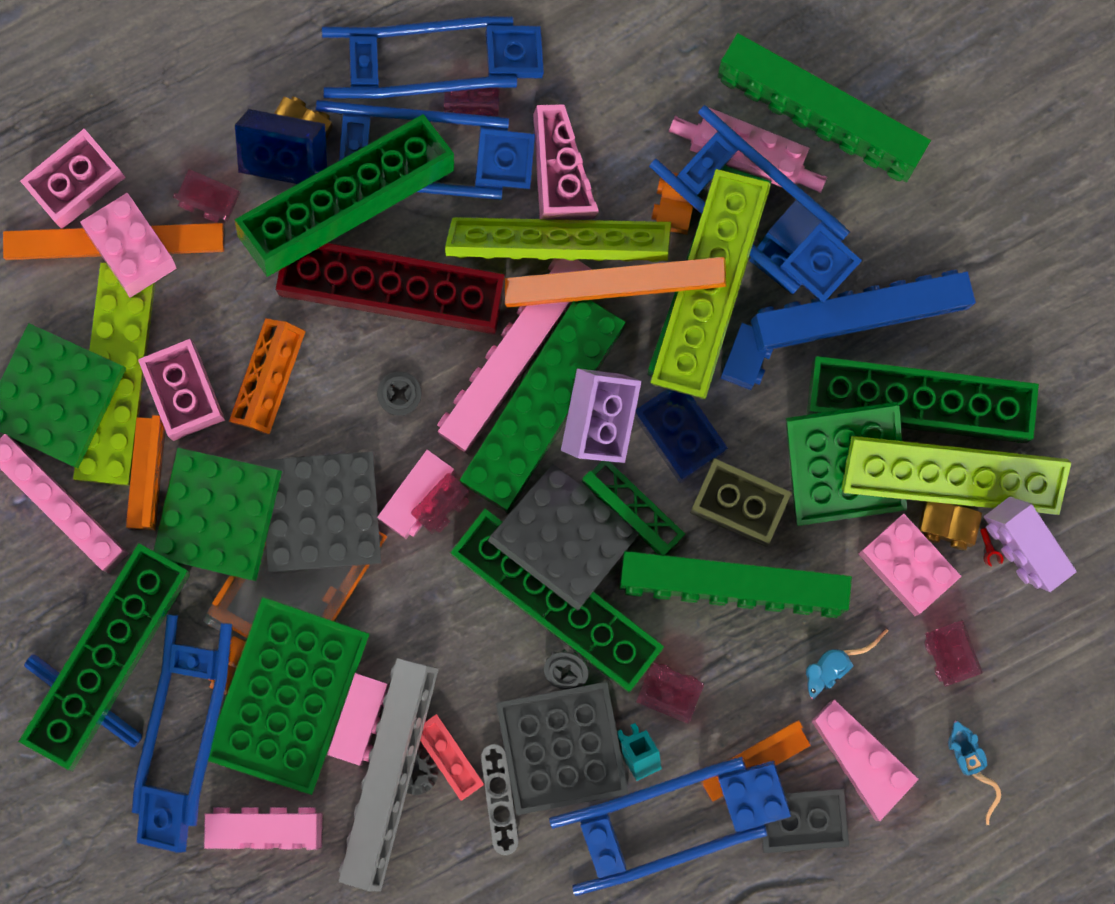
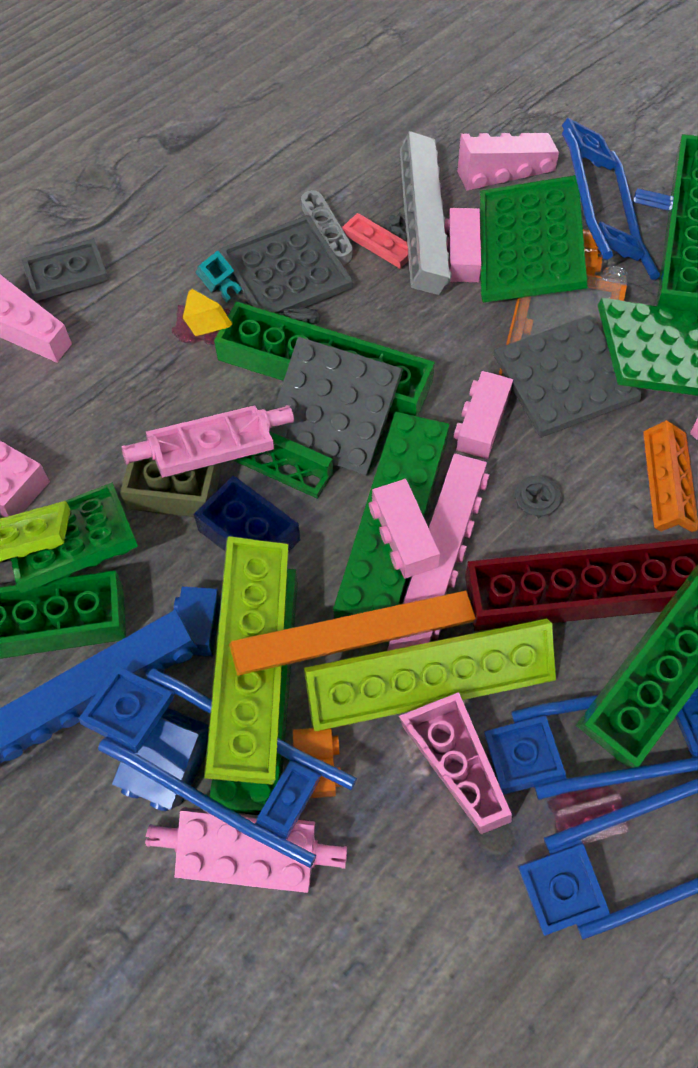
camera: 165 degrees right, 20 degrees down
clear pink bracket [411,473,470,535] -> none
blue plate [549,757,791,896] -> none
lavender brick [561,368,642,463] -> none
green brick [619,551,852,618] -> none
orange fence [700,720,811,802] -> none
green brick [717,33,931,182] -> none
dark azure animal [806,629,888,699] -> none
none -> bright pink plate [121,405,294,478]
none -> yellow slope [183,289,232,336]
none -> bright pink brick [369,479,440,579]

